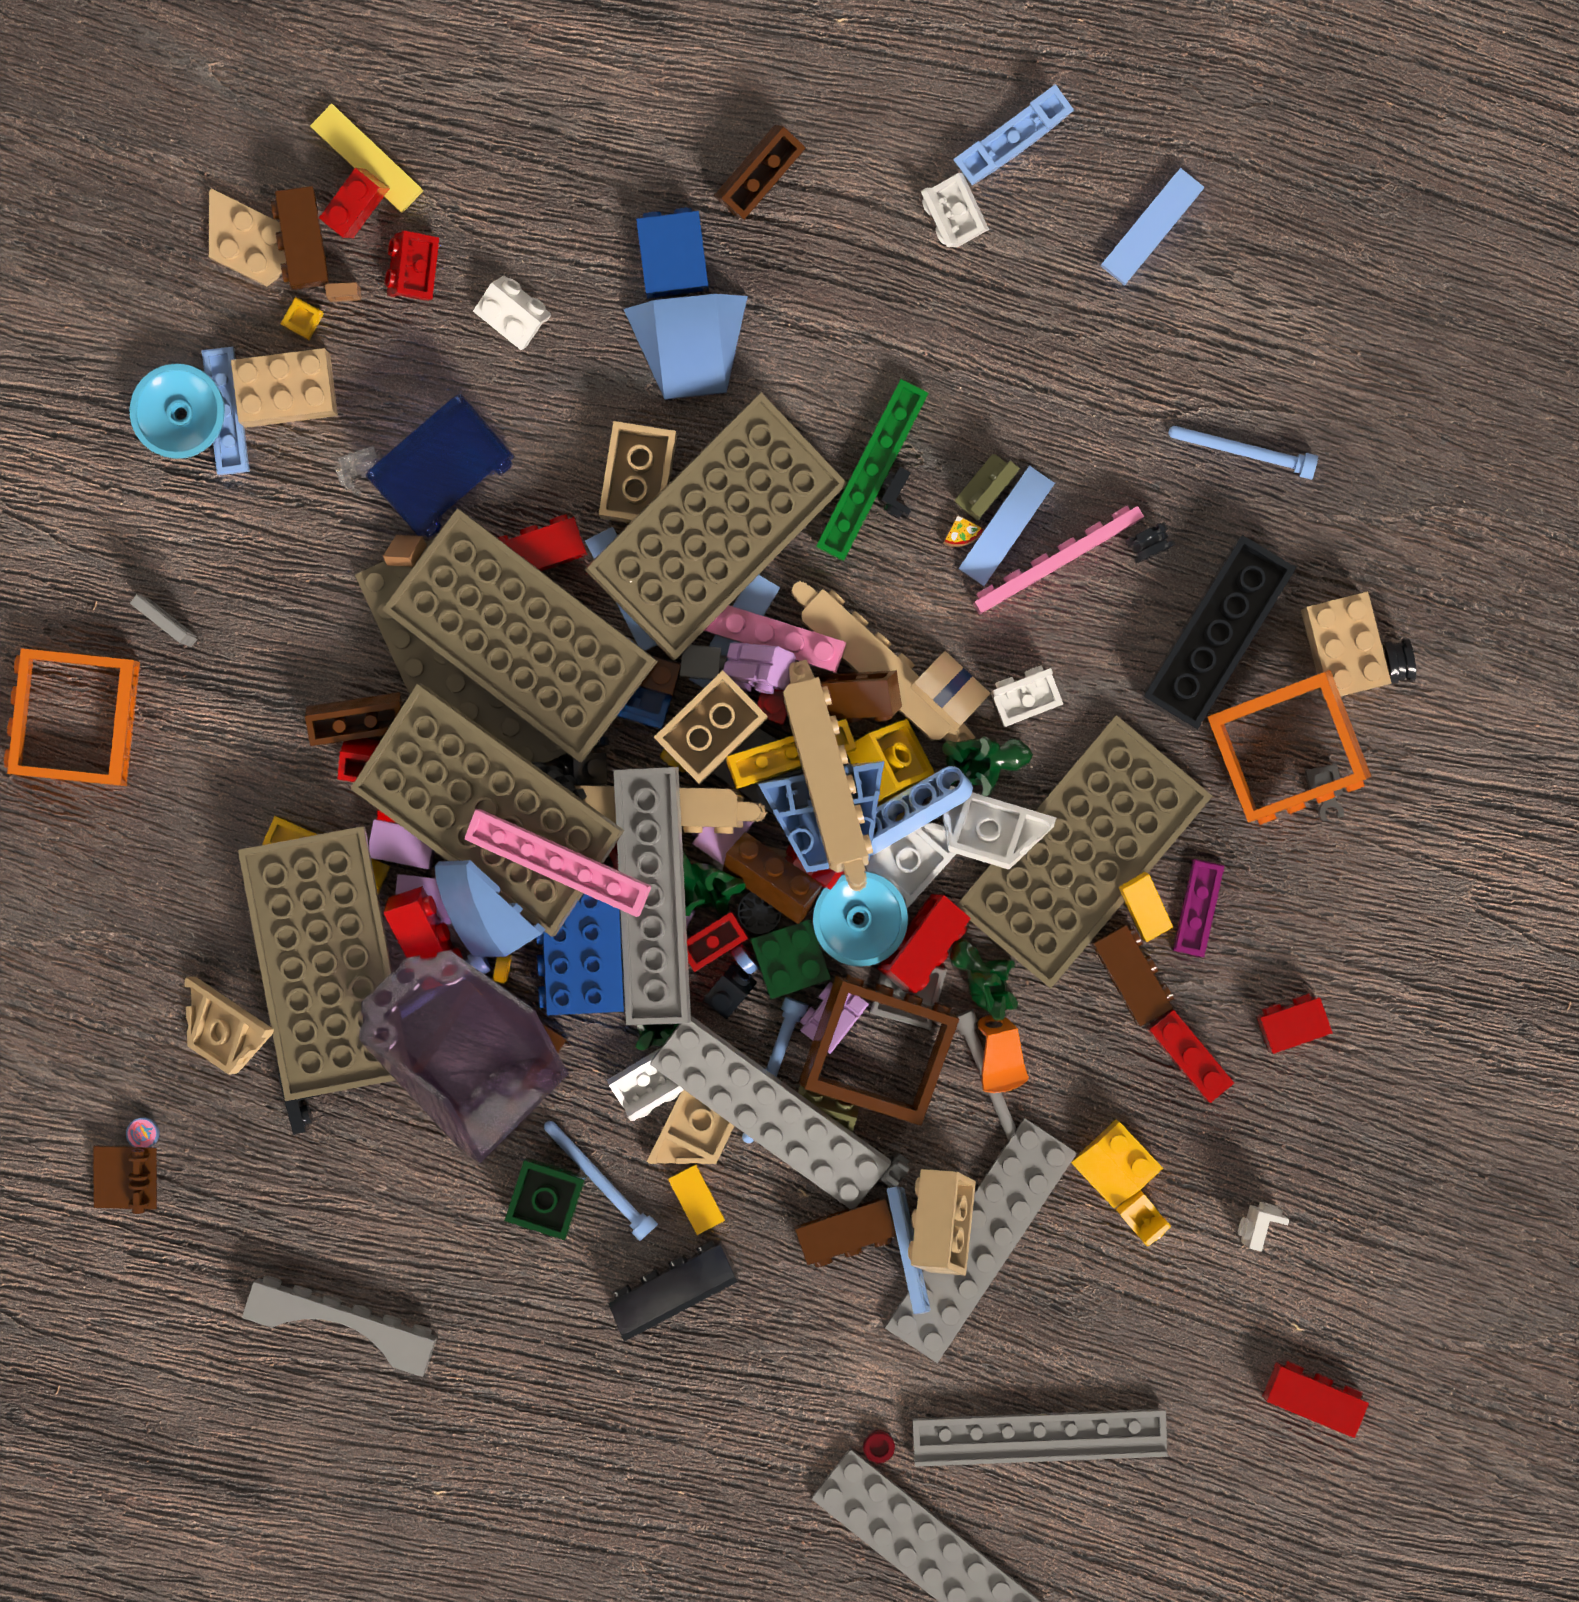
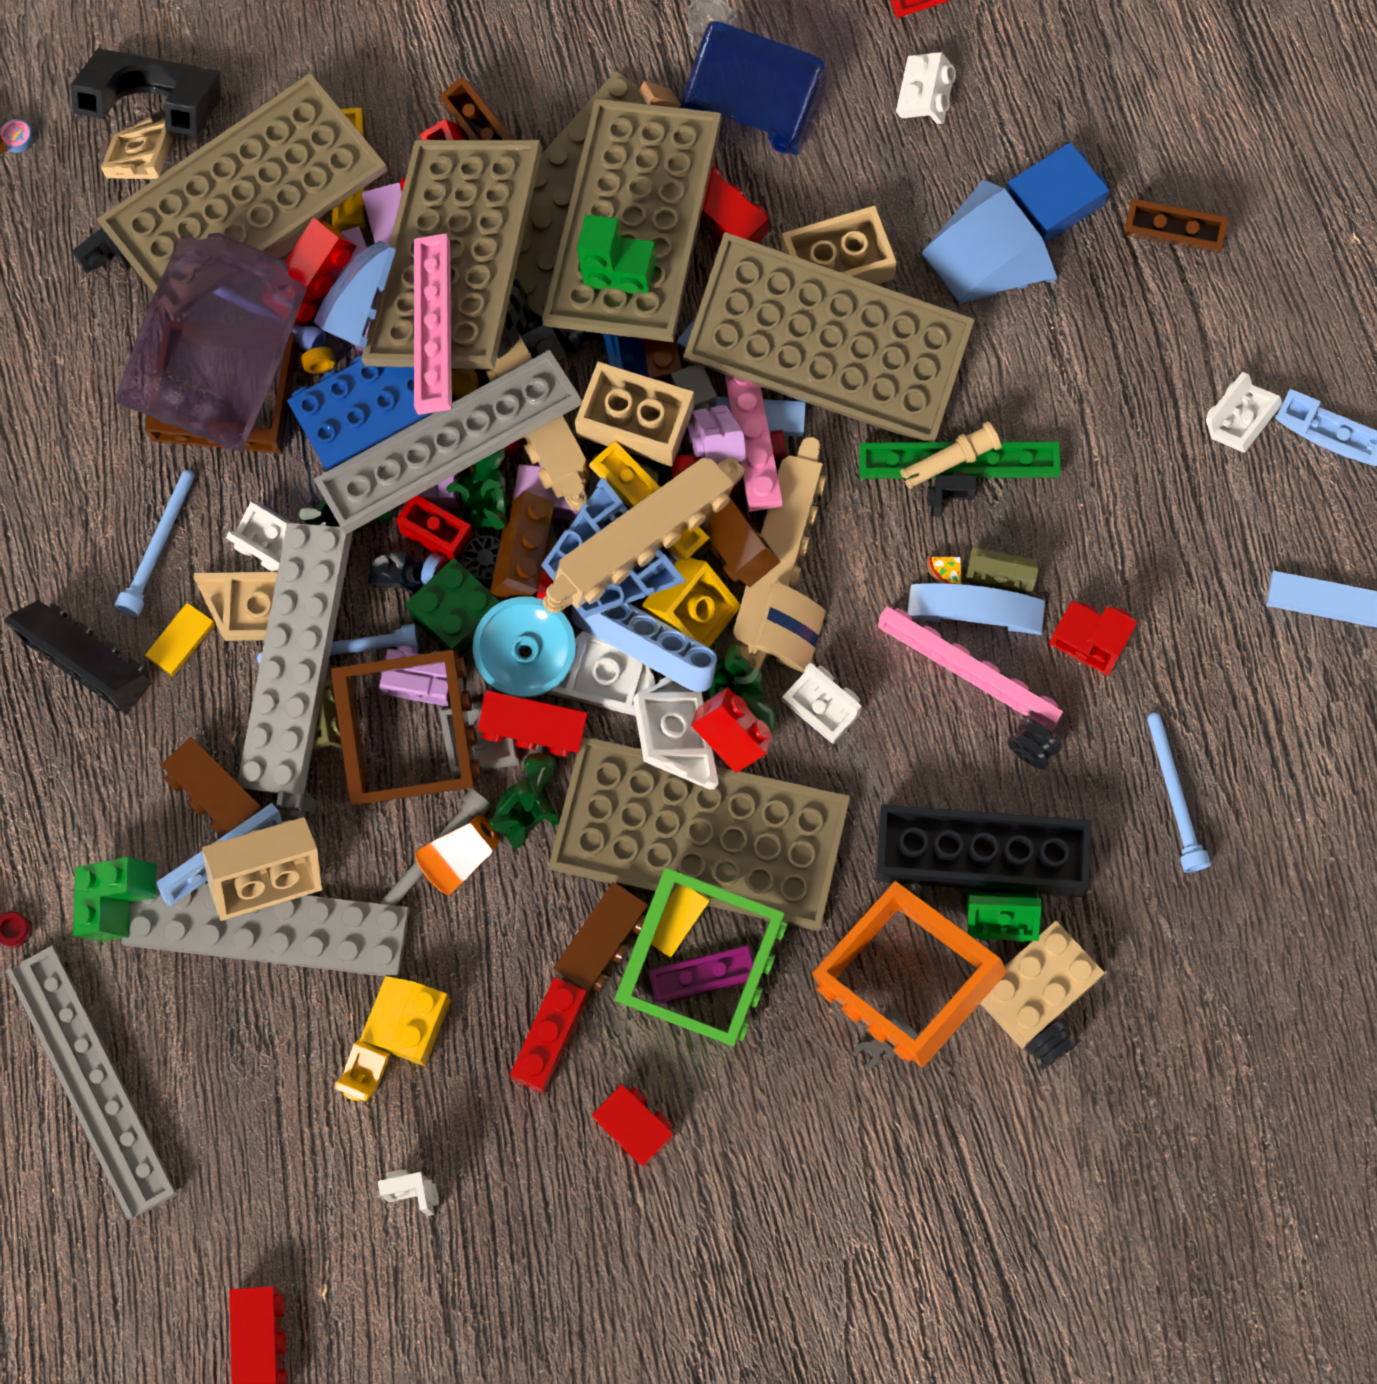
camera: 65 degrees right, 15 degrees down
dark green brick [504,1157,587,1240] -> none
none -> black arch [71,48,221,136]
none -> green brick [73,857,157,942]
none -> green brick [576,214,657,294]
none -> bright green window [614,867,788,1047]
none -> brick [691,687,773,773]
none -> dark red tile [770,429,787,464]
none -> tan pin [900,421,1001,489]
none -> green bracket [967,891,1041,942]
none -> red brick [1049,601,1137,676]

